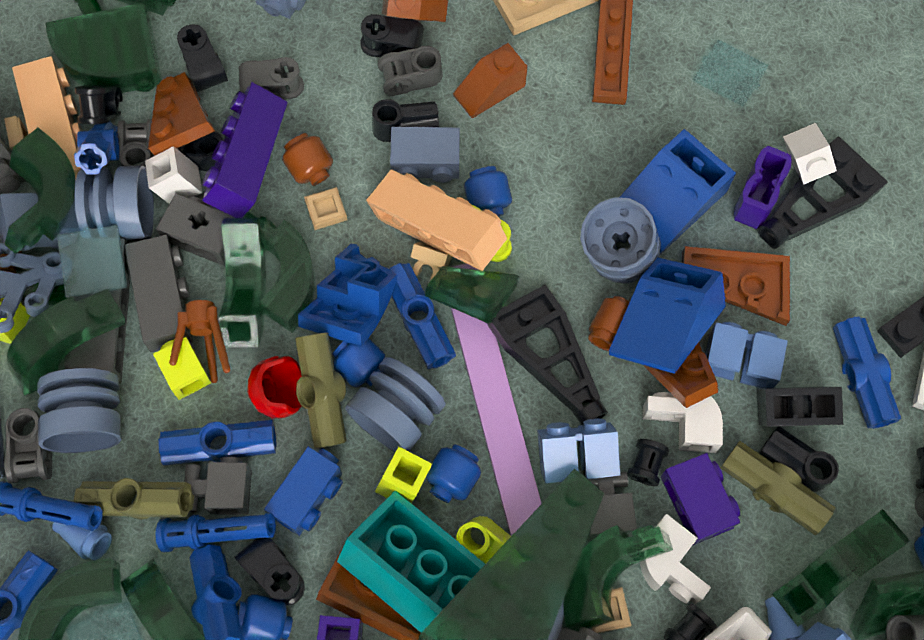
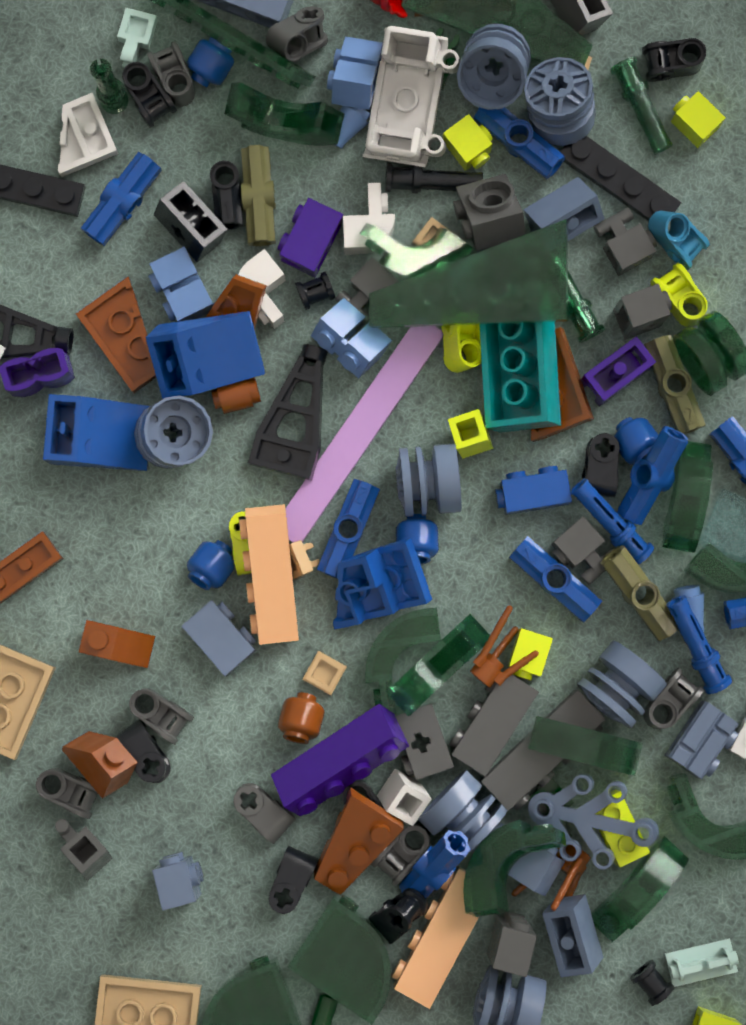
camera: 130 degrees left, 15 degrees up
tan tile [4,116,33,162] -> none
clear light blue piece [57,225,127,298] -> none
red hat [247,355,302,419] -> none
olive piece [295,332,347,448] -> none
black piece [372,99,439,142] -> none
clear green wing [425,266,519,324] -> none
blue head [426,444,481,503] -> none

